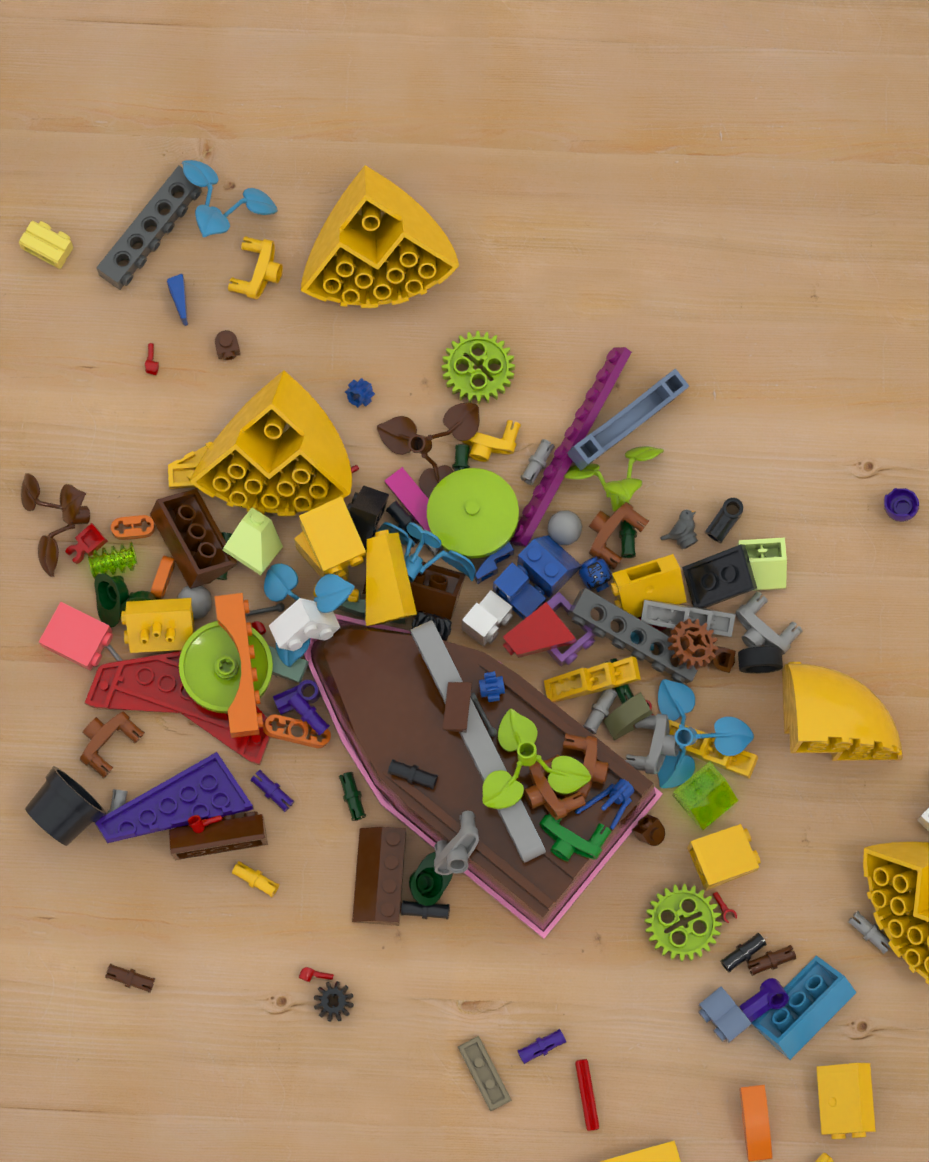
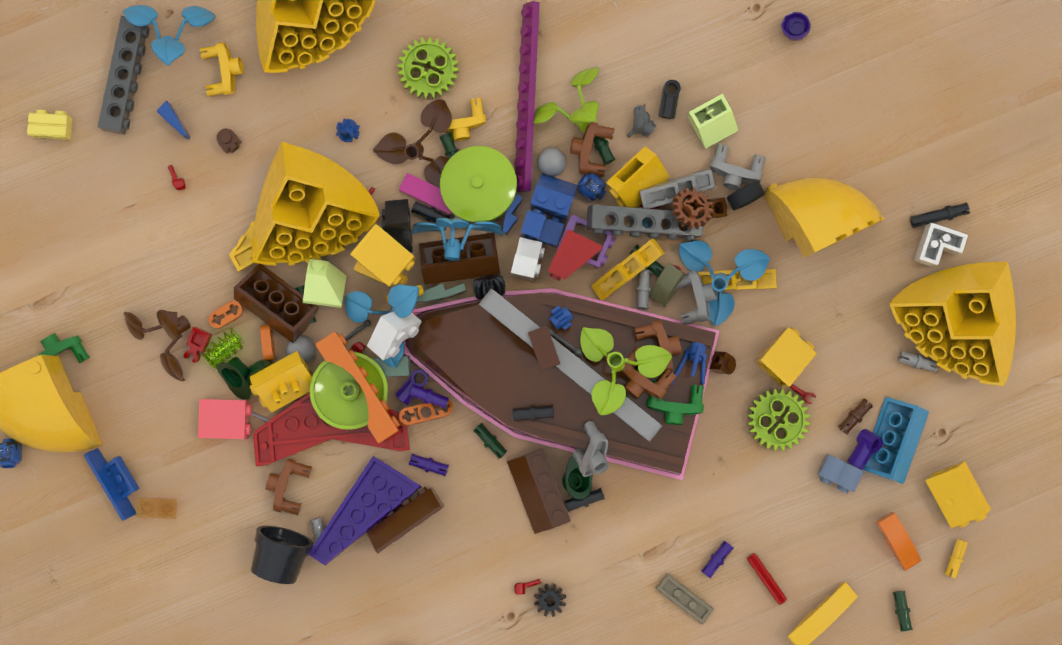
camera: 25 degrees left, 10 degrees up
red hand [188,815,222,833] -> none
yellow pin [232,861,280,897] -> none
yellow slope [365,530,417,626] -> none
light grey pin [520,439,555,485] -> none
sand blue arch [567,368,689,471] -> none
clear neon green slope [672,761,739,831] -> none
black tile [682,544,757,608] -> none
black pin [720,933,767,973] -> none

